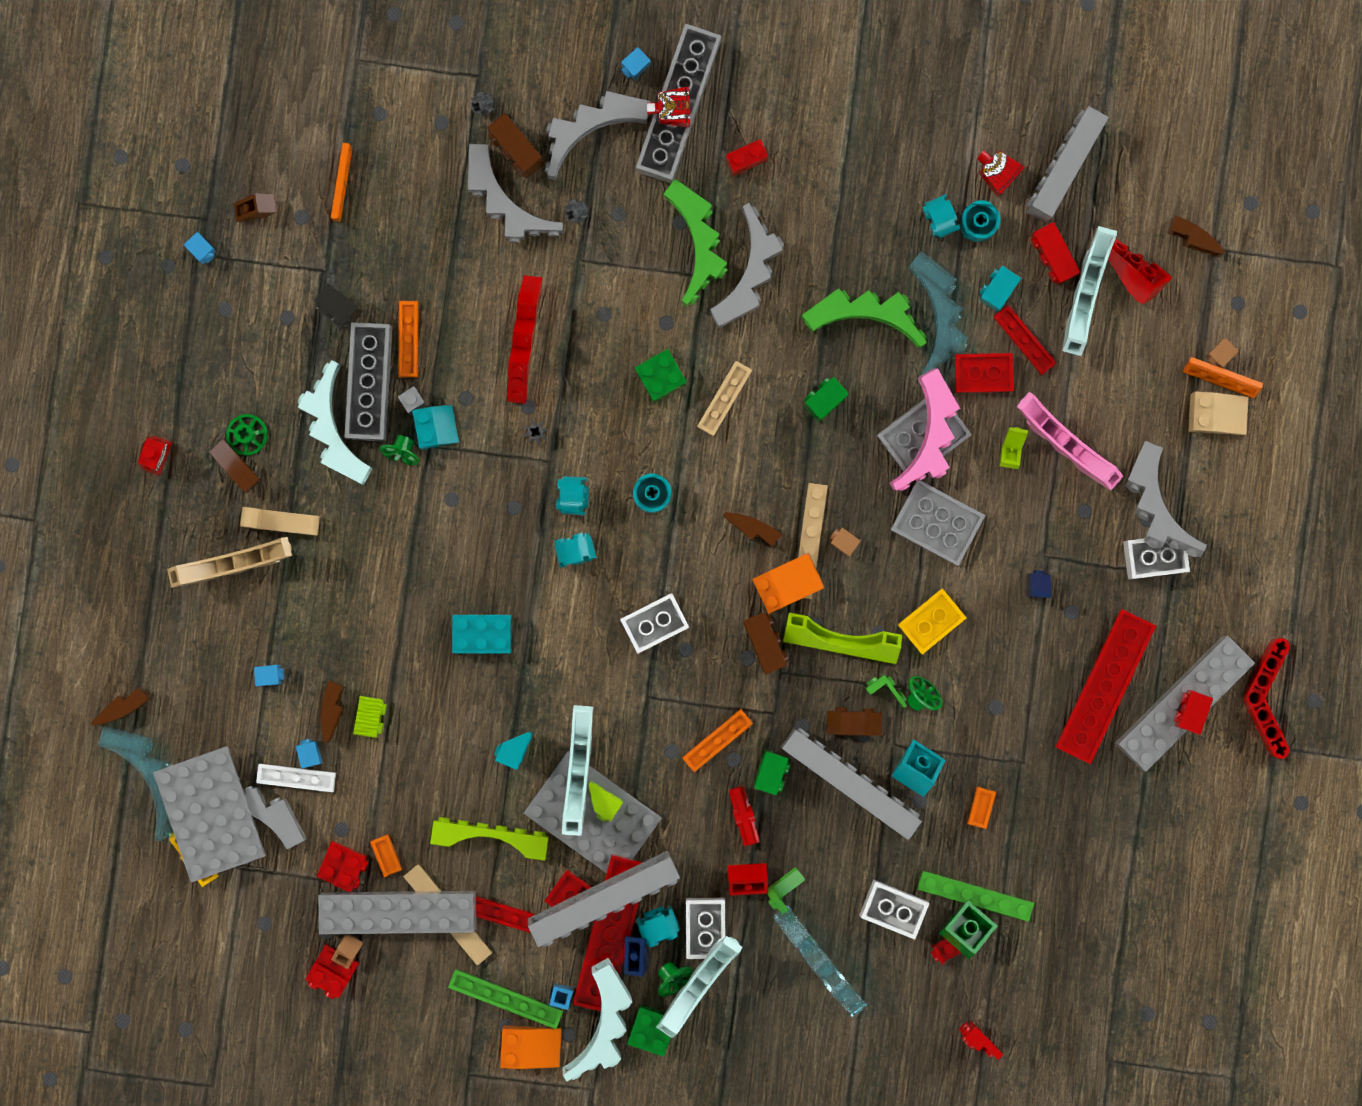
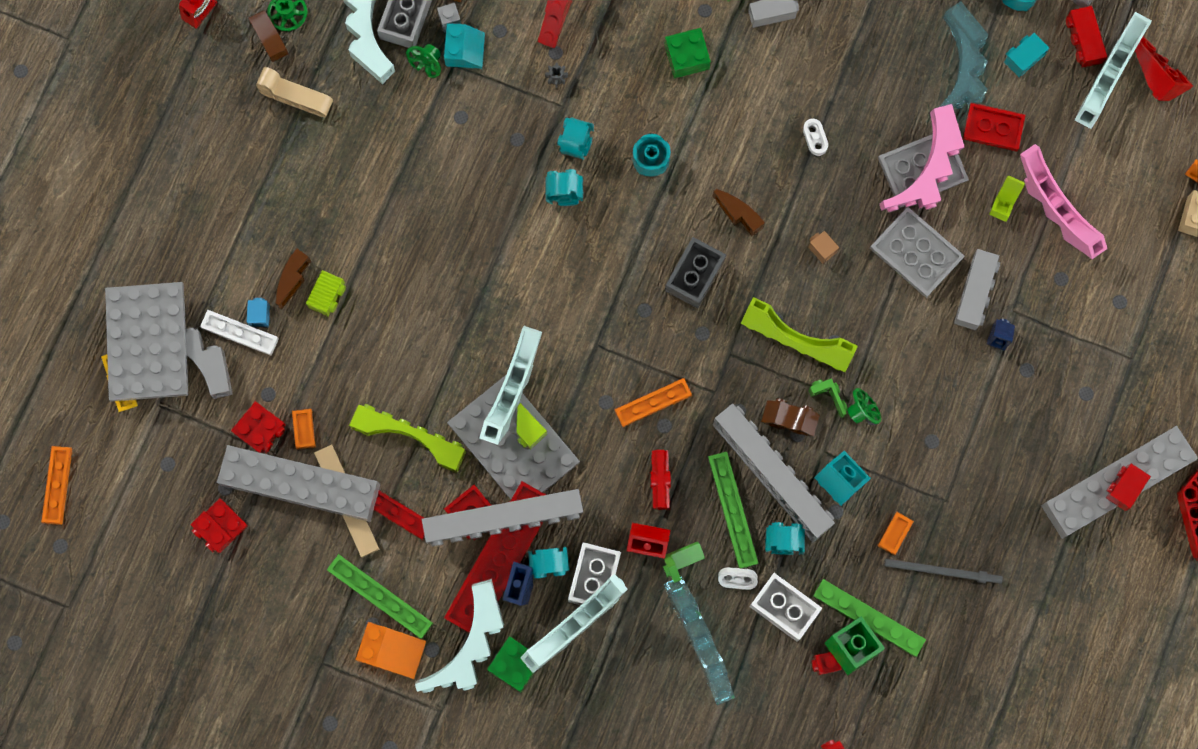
camera: 20 degrees right, 10 degrees down
reddish brown slope [91,687,152,726] -> none
clear light blue arch [98,726,171,841] -> none
tan arch [167,537,292,588] -> none
dark azure brick [254,665,284,686] -> none
medium nougat brick [331,934,363,969] -> none
teal brick [452,615,512,653] -> none
teal slope [494,731,534,770] -> none
dark azure brick [549,983,574,1010] -> none
white brick [620,593,689,653] -> none
green wheel [658,962,693,997] -> none
tan plate [697,361,752,437] -> none
reddish brown brick [743,612,789,674] -> none
orange slope [752,553,825,614] -> none
green brick [753,750,791,796] -> none
tan plate [798,483,828,599] -> none
bright green arch [801,288,927,349] -> none
green brick [803,377,849,423] -> none
yellow plate [898,588,966,654] -> none
red tile [993,305,1057,376] -> none
red plate [1055,609,1156,764] -> none
white brick [1123,538,1190,579] -> none
light grey arch [1125,441,1207,558] -> none
none -> orange tile [41,446,72,525]
none -> dark grey brick [665,237,726,308]
none -> bright green plate [708,452,758,569]
none -> white plate [718,567,758,590]
none -> teal brick [765,522,805,555]
none -> white plate [803,119,828,156]
none -> dark grey bar [884,559,1003,584]
none -> light grey brick [954,249,1001,330]

